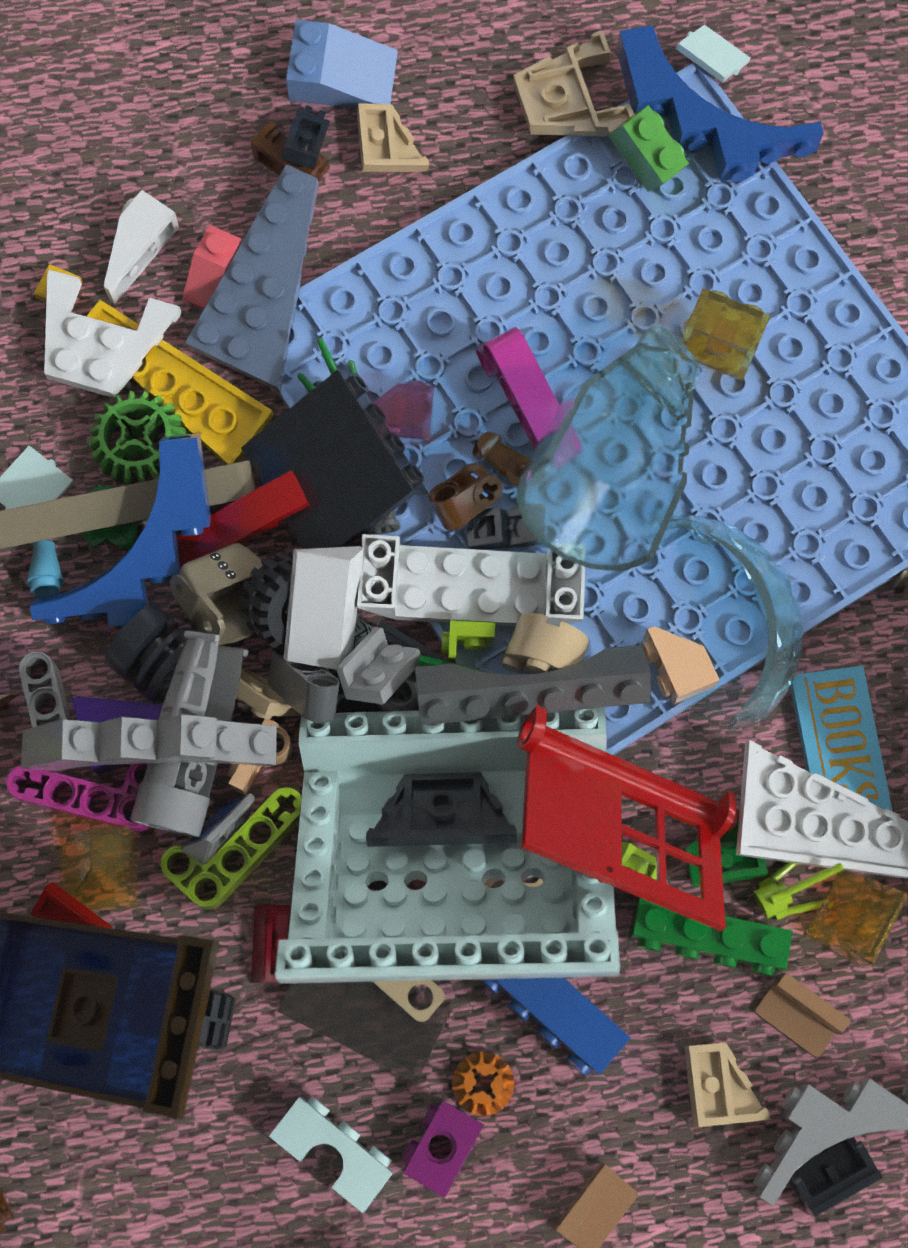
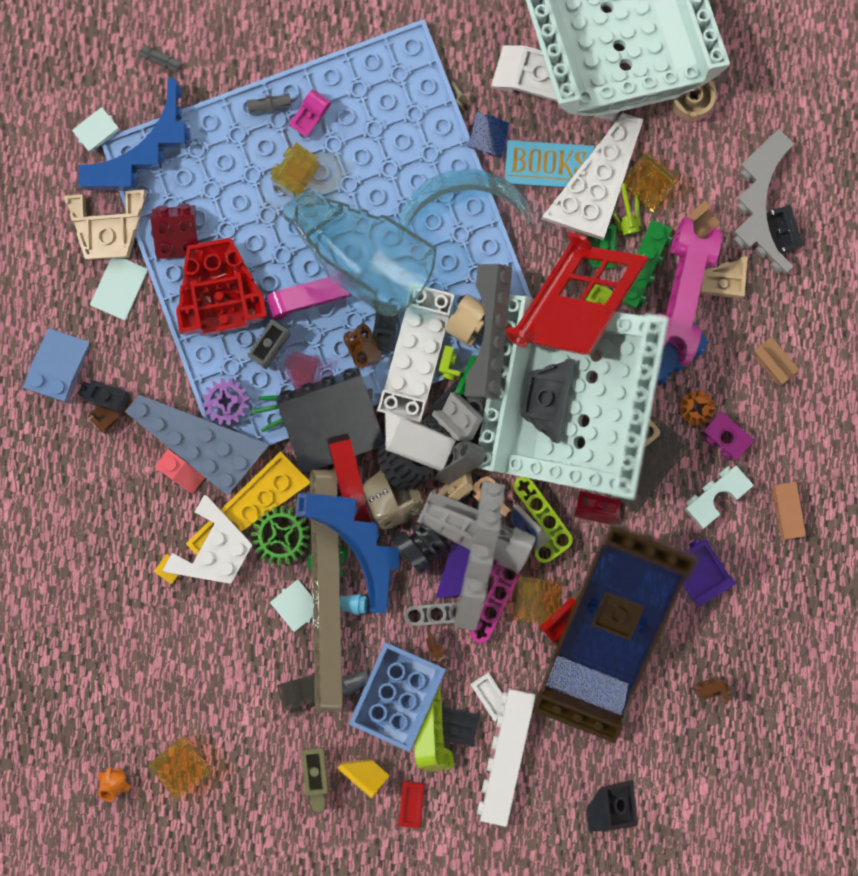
camera: 70 degrees left, 10 degrees up
white slope [104,190,179,304] -> none
tan wing [356,104,429,172] -> none
reddish brown piece [472,432,538,489] -> none
bright green brick [608,105,689,192] -> none
light nougat slope [641,626,720,705] -> none
none -> light aqua piece [90,258,148,321]
none -> dark grey axle [139,45,181,73]
none -> dark red bracket [150,203,199,259]
none -> red wedge [176,237,267,336]
none -> medium lavender gear [202,378,250,426]
none -> dark grey pin [247,93,292,114]
none -> dark grey brick [247,320,291,369]
none -> dark pink plate [289,89,332,138]
none -> clear blue piece [467,112,510,159]
none -> dark pink piece [657,216,722,366]
none -> dark purple panel [683,537,736,607]

